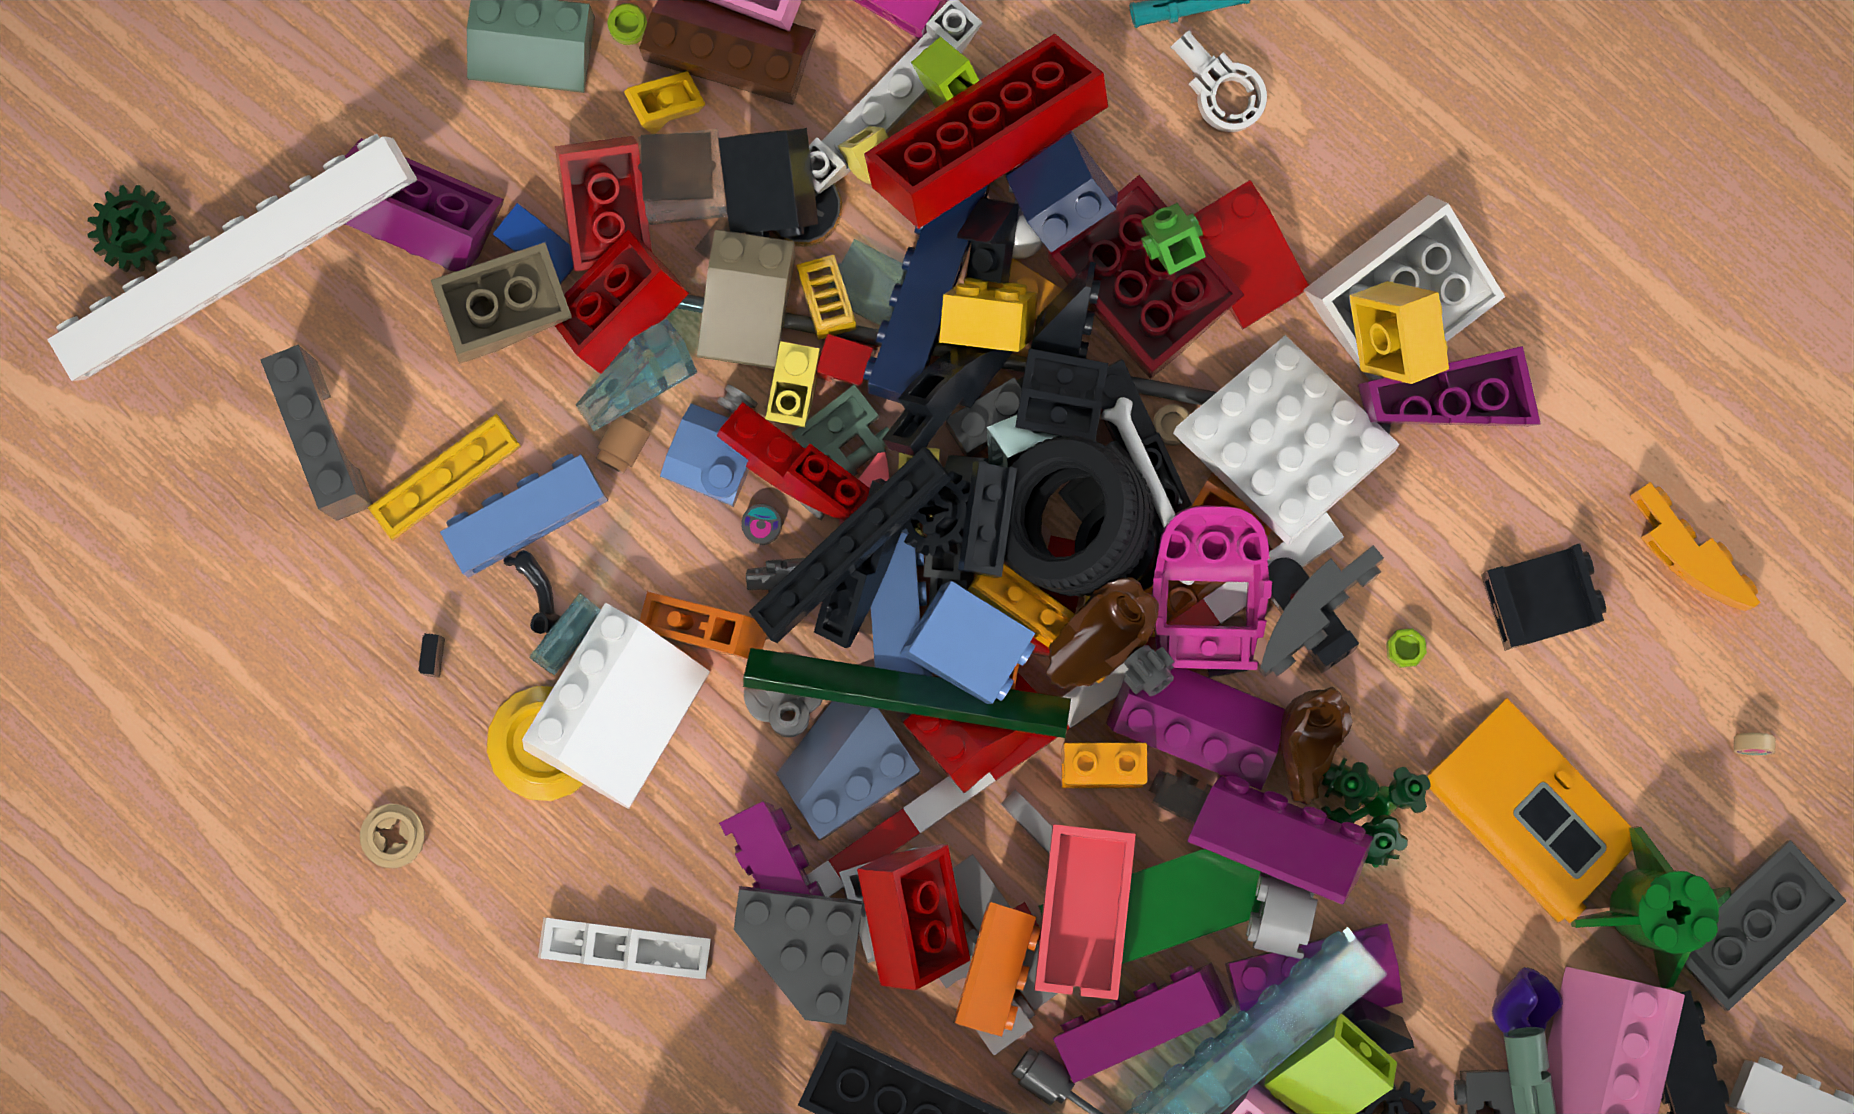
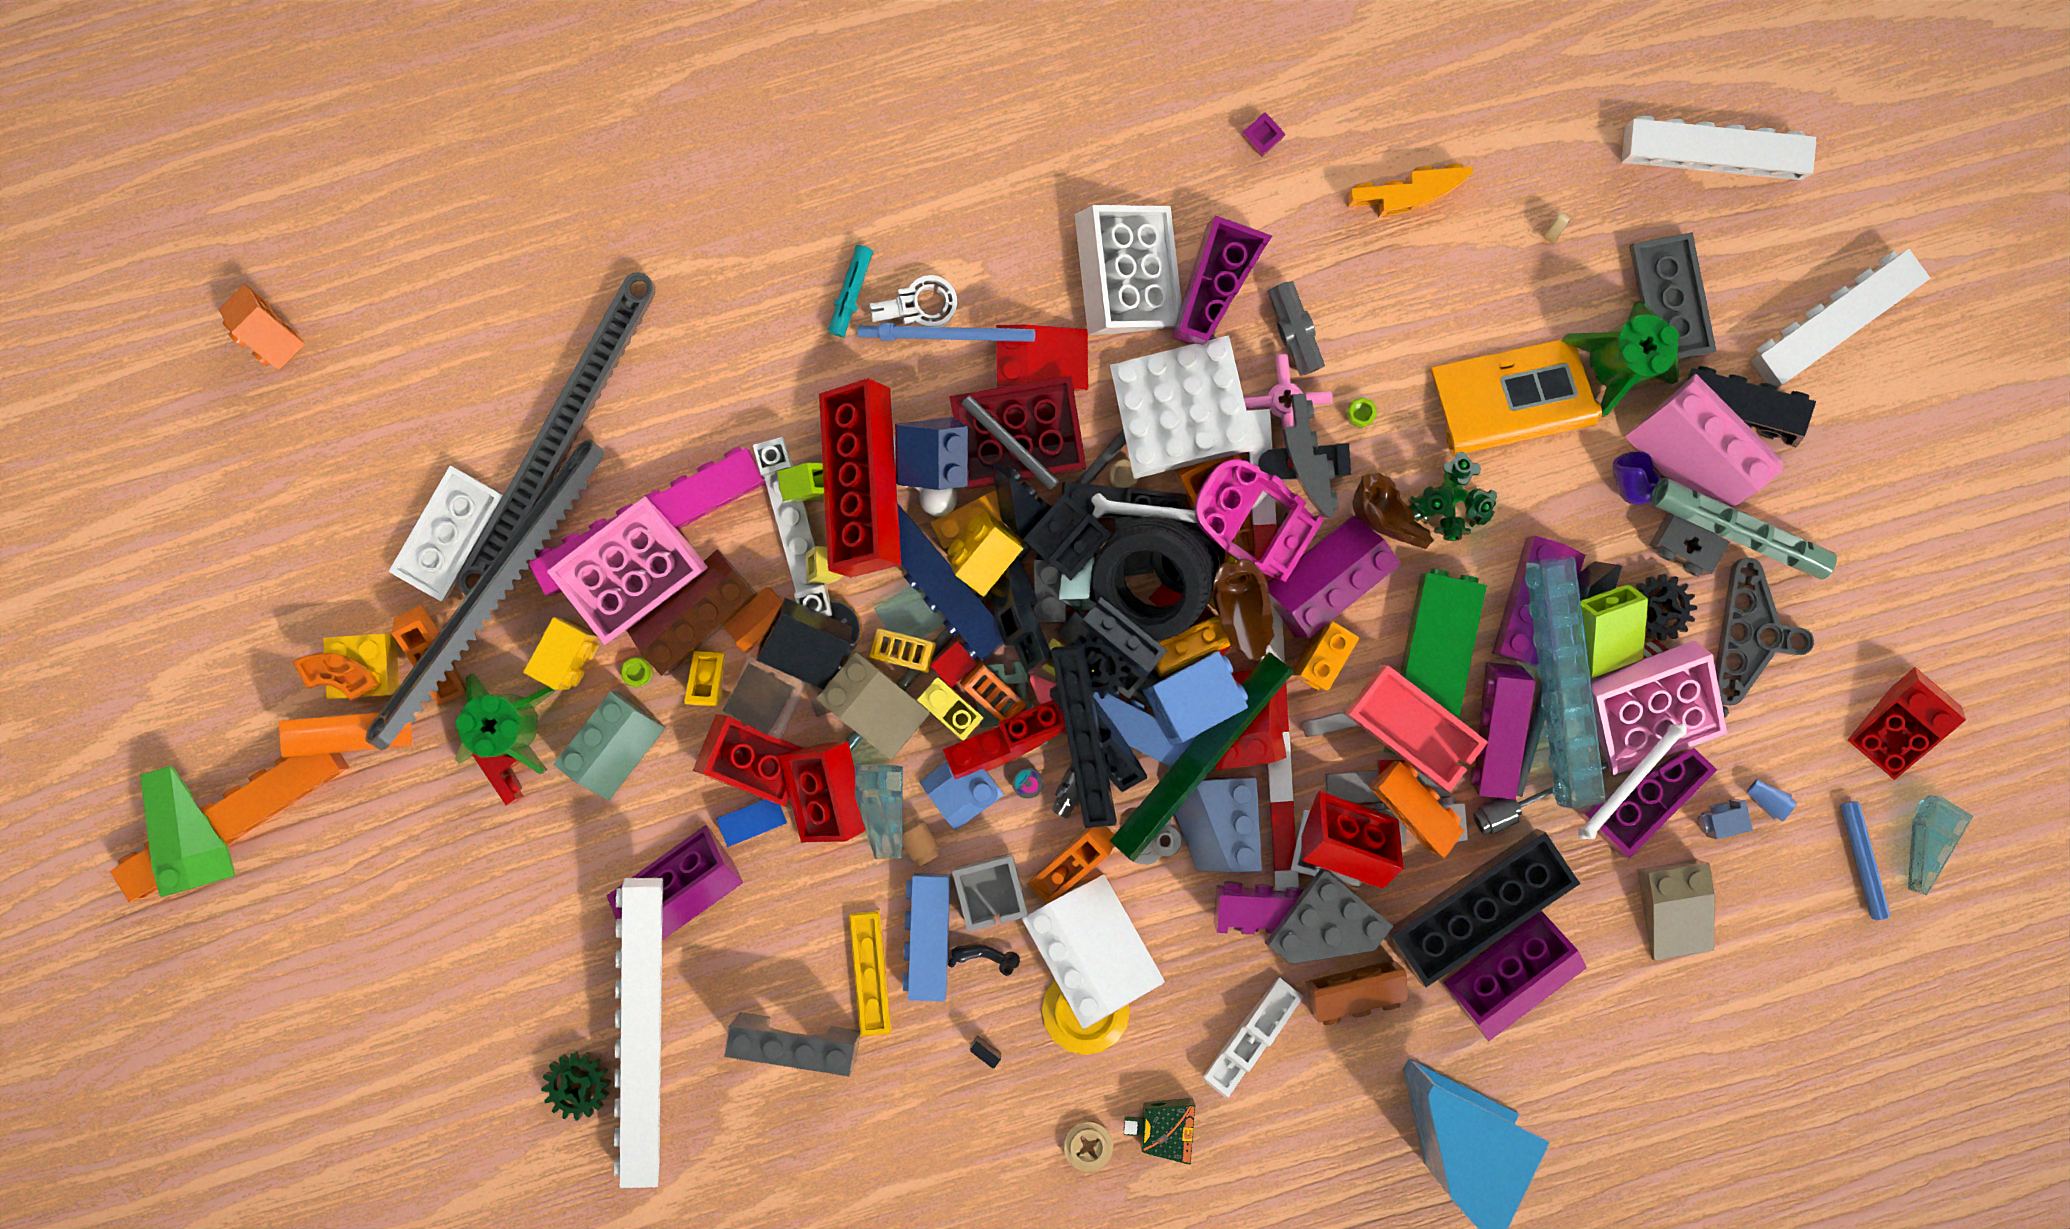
camera: 70 degrees left, 5 degrees up
dark tan slope [431,242,572,364] -> none
clear light blue slope [529,593,601,676] -> none
light grey bush [717,384,758,413] -> none
black slope [957,198,1019,283] -> none
dark grey gear [1124,645,1175,696] -> none
bright green brick [1141,203,1206,275] -> none
clear smoke brick [1148,769,1212,825] -> none
magenta slope [1187,776,1374,905] -> none
light grey brick [1246,872,1318,959] -> none
yellow brick [1349,281,1449,384] -> none
black panel [1481,544,1606,651] -> none
none -> orange panel [724,587,783,653]
none -> medium blue bar [857,323,1035,342]
none -> light grey piece [952,852,1028,932]
none -> orange slope [960,661,1027,721]
none -> dark grey bar [961,395,1059,490]
none -> torso [1124,1098,1195,1164]
none -> magenta plate [1242,112,1286,157]
none -> bright pink bar [1244,354,1332,447]
none -> dark grey piece [1268,281,1325,376]
none -> dark orange slope [1305,960,1408,1025]
none -> dark grey bar [1517,677,1556,797]

